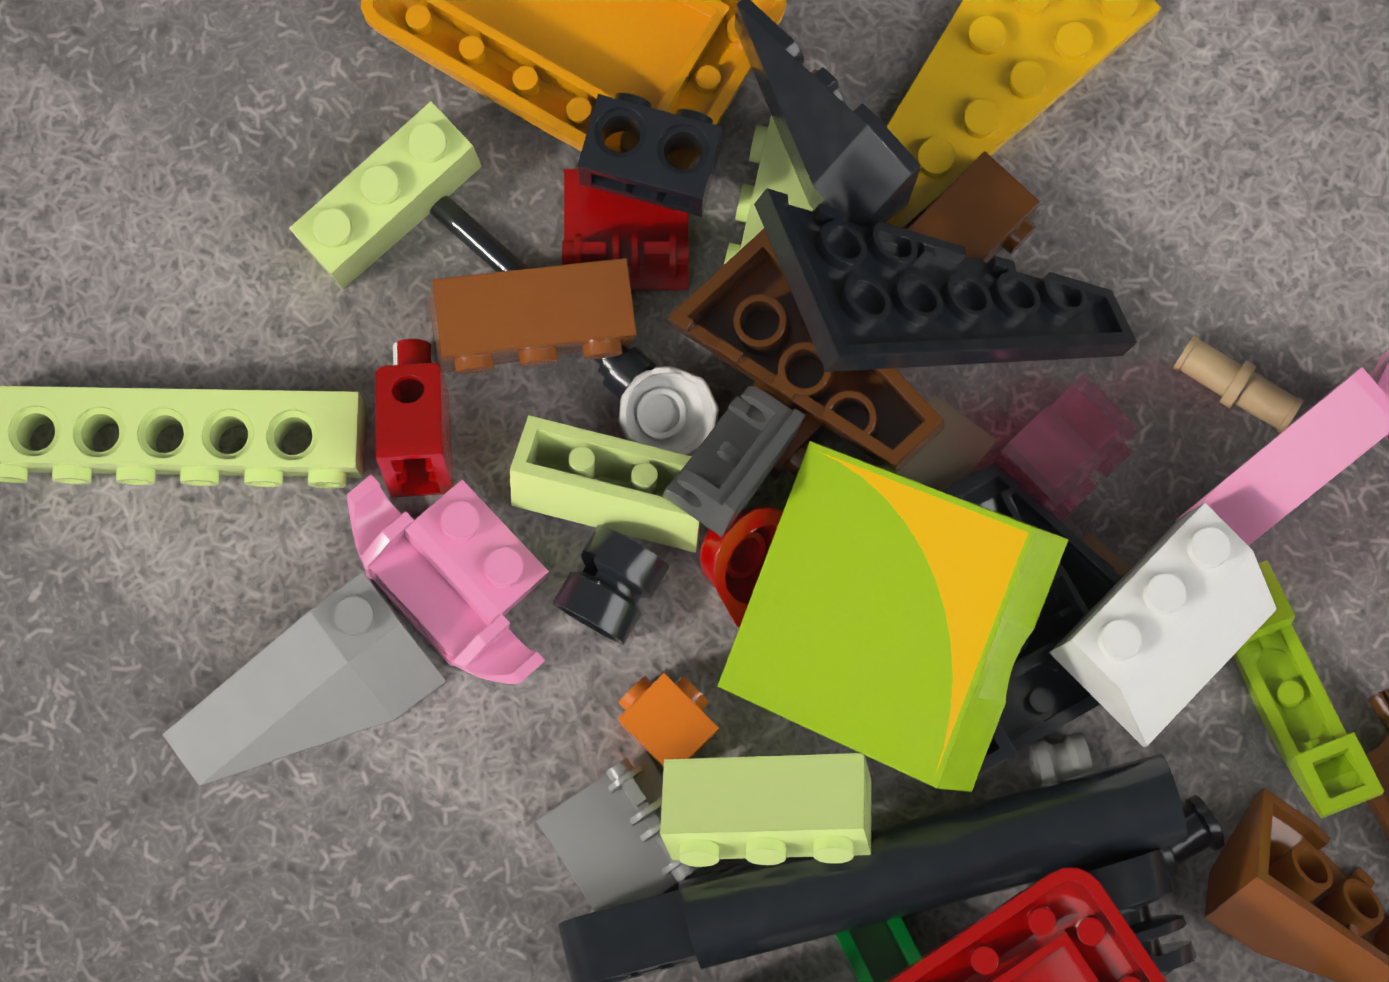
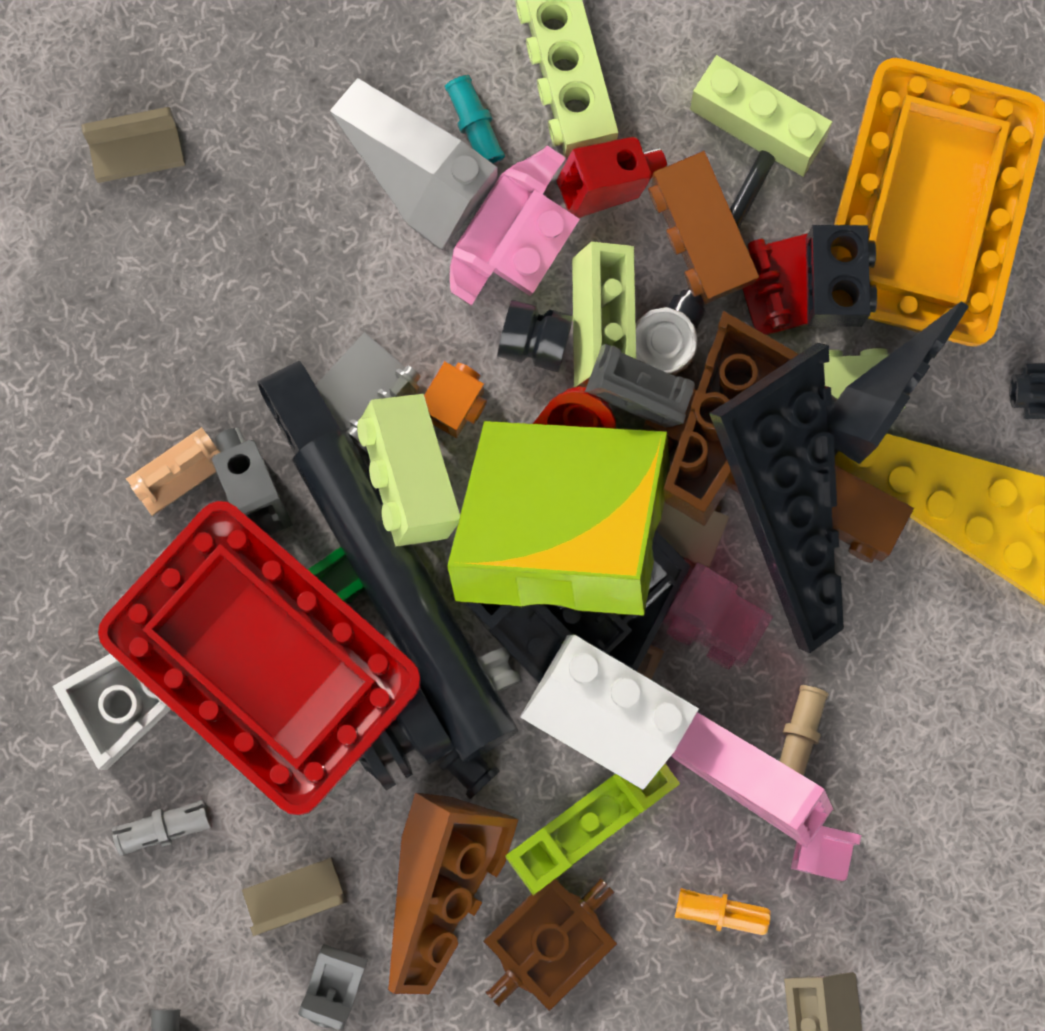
camera: 70 degrees right, 0 degrees up
none -> teal pin [444,75,505,164]

